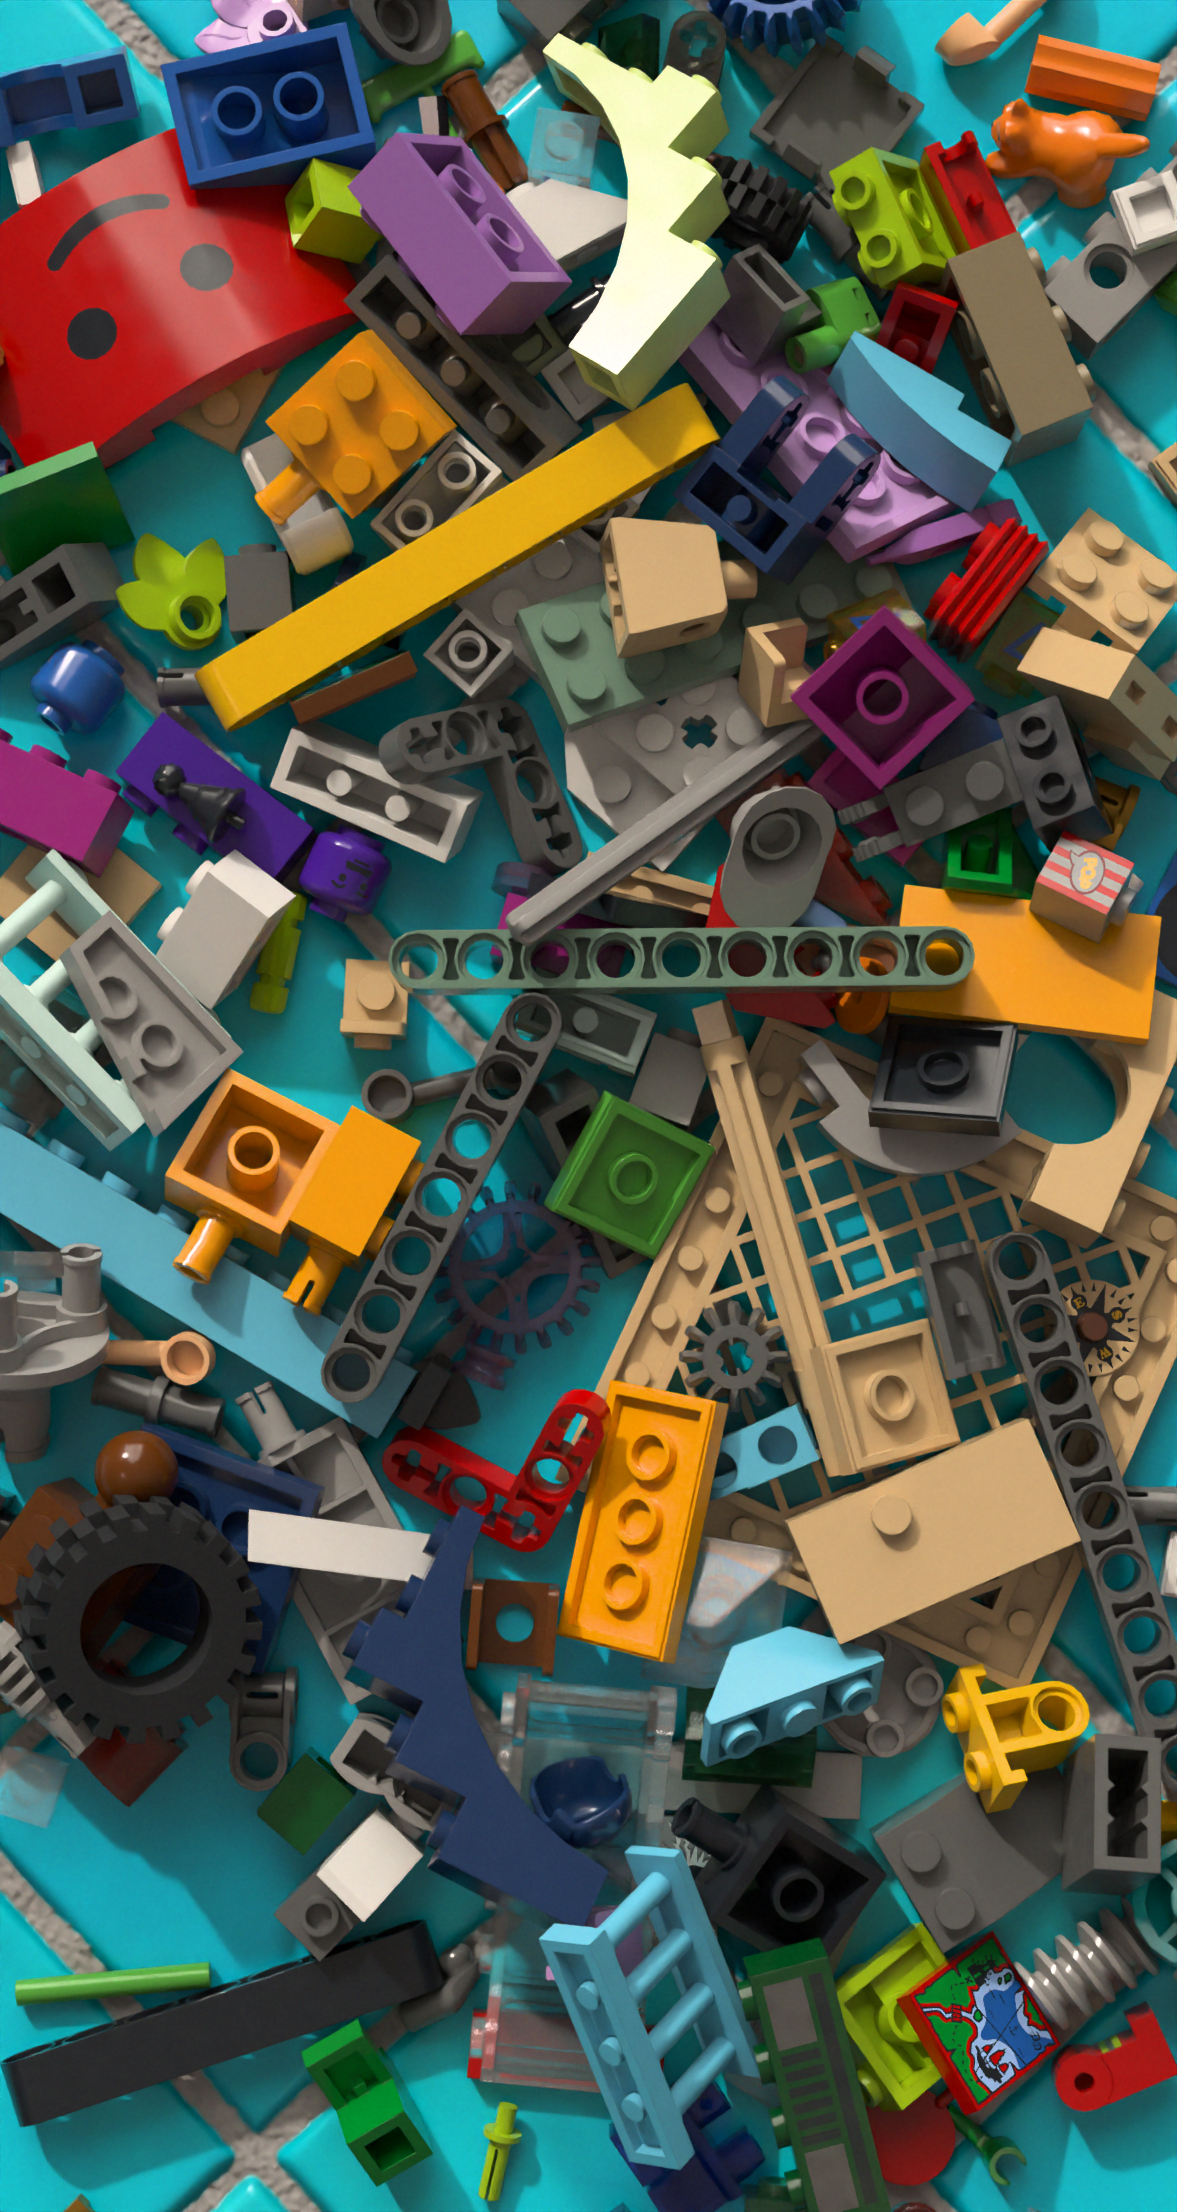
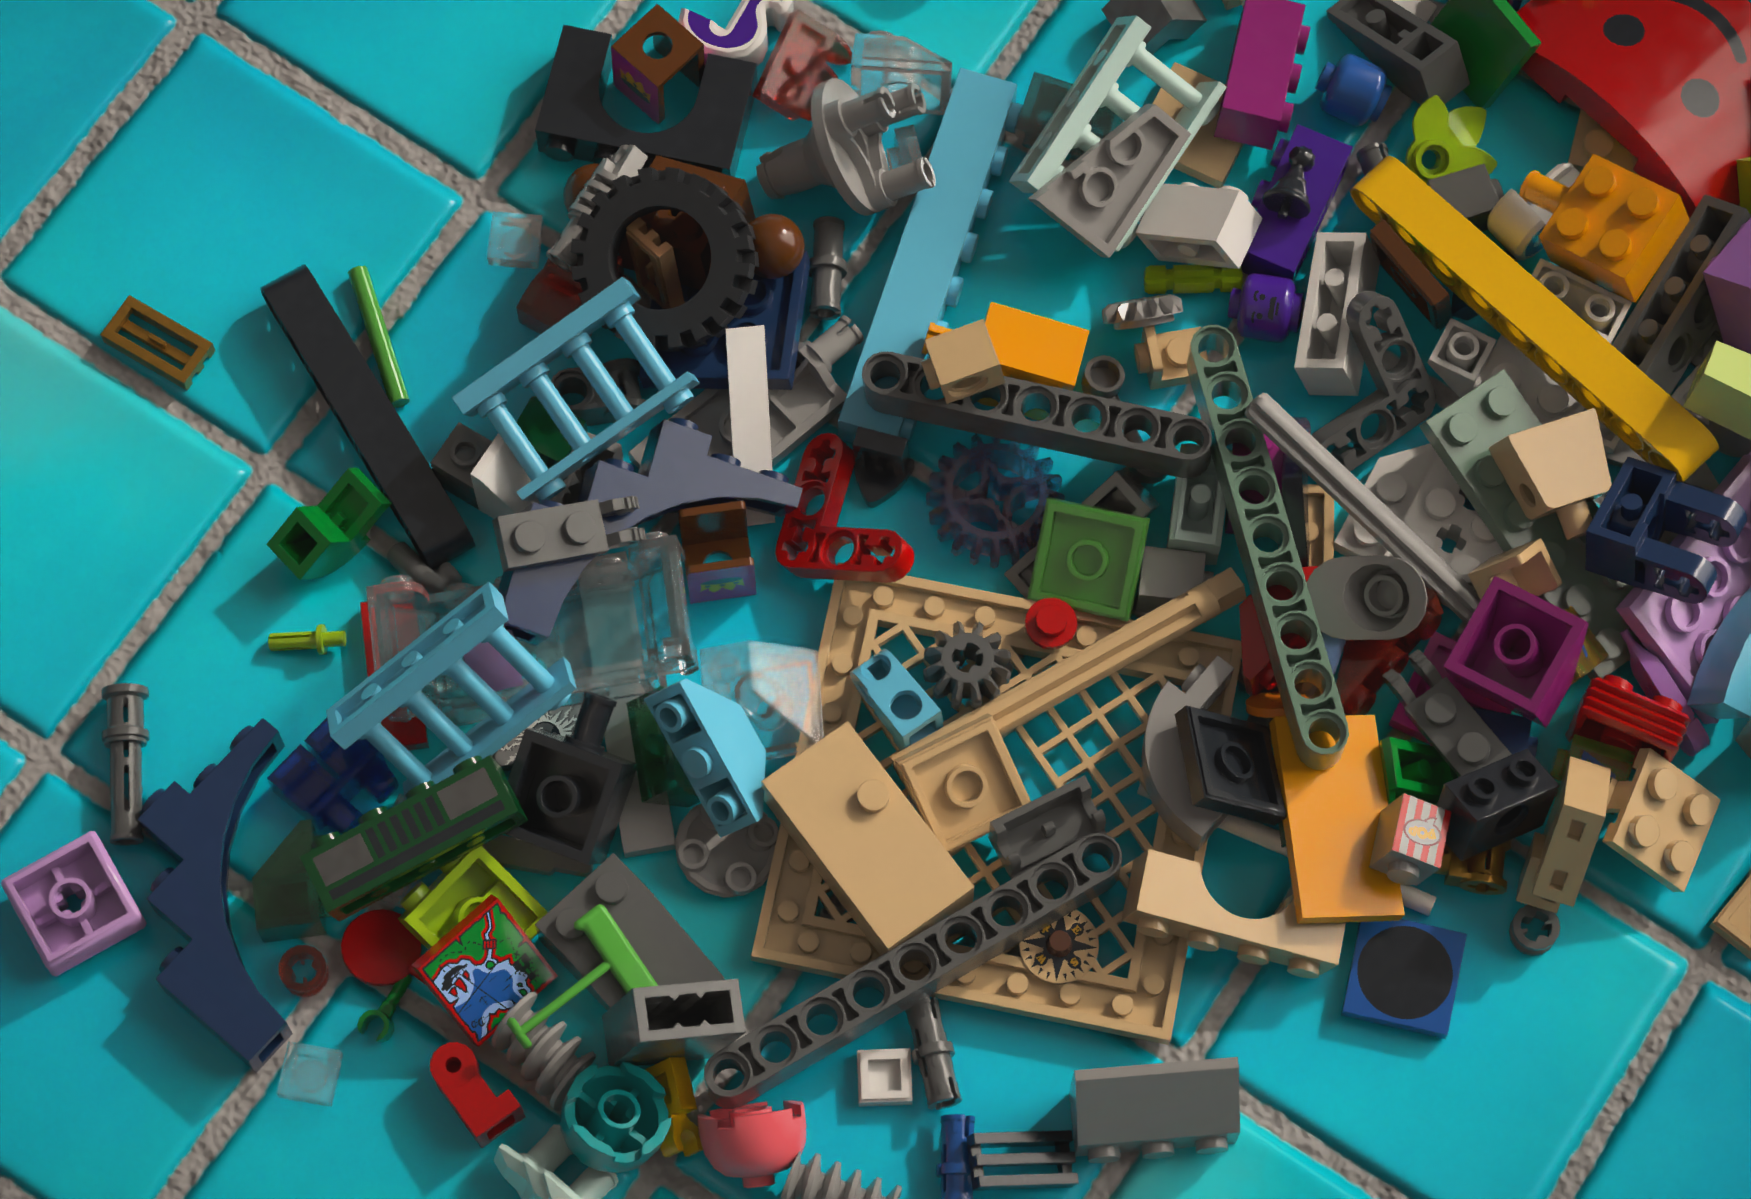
camera: 75 degrees right, 15 degrees down
light nougat bar [70,1329,216,1385] -> none
light orange brick [165,1068,341,1284] -> none
clear purple bush [452,1338,517,1391] -> none
dark blue hair [529,1756,632,1849] -> none
light orange tile [556,1380,729,1664] -> none
yellow pin [941,1663,1090,1814] -> none
none -> medium azure fence [451,277,700,502]
none -> dark grey hinge [492,496,647,572]
none -> bright green piece [506,904,658,1049]
none -> medium nougat tile [626,217,685,309]
none -> tan brick [920,319,1005,404]
none -> red plate [1025,598,1077,650]
none -> light grey gear [1102,294,1183,330]

